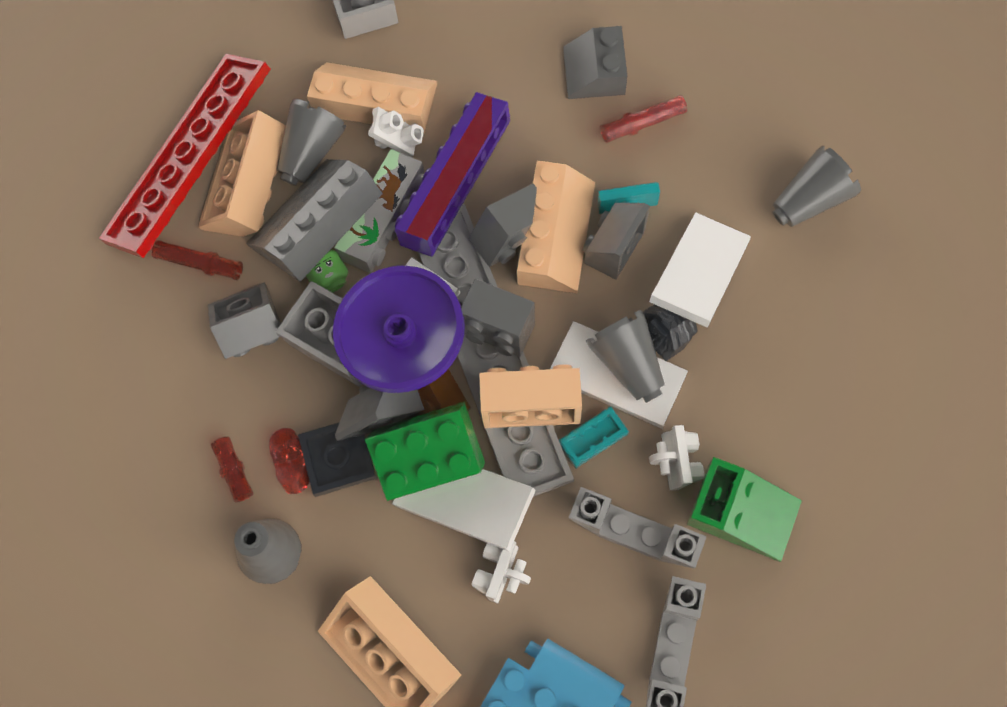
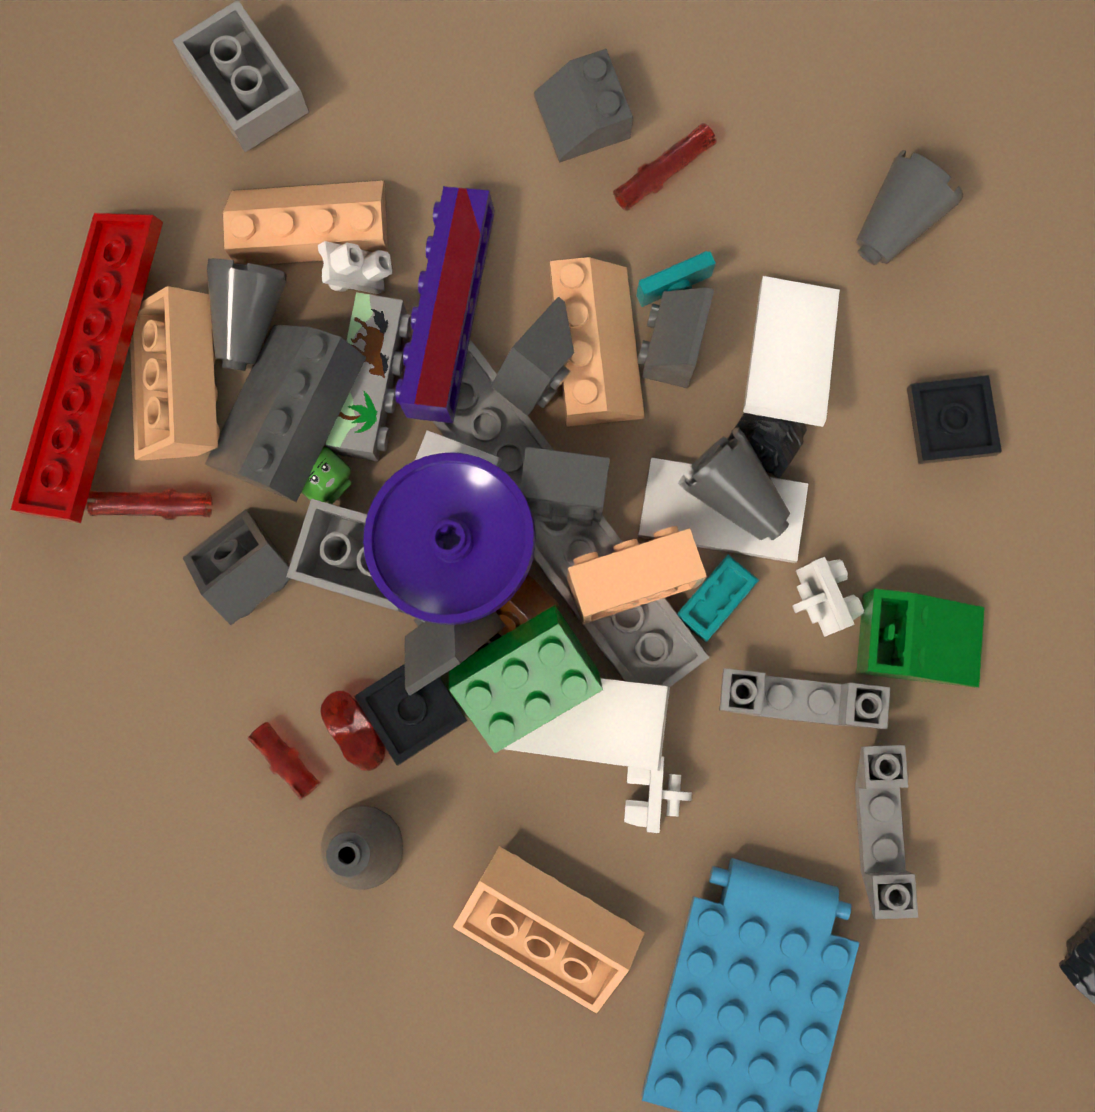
camera: 20 degrees left, 10 degrees up
none -> black plate [907,375,1002,464]

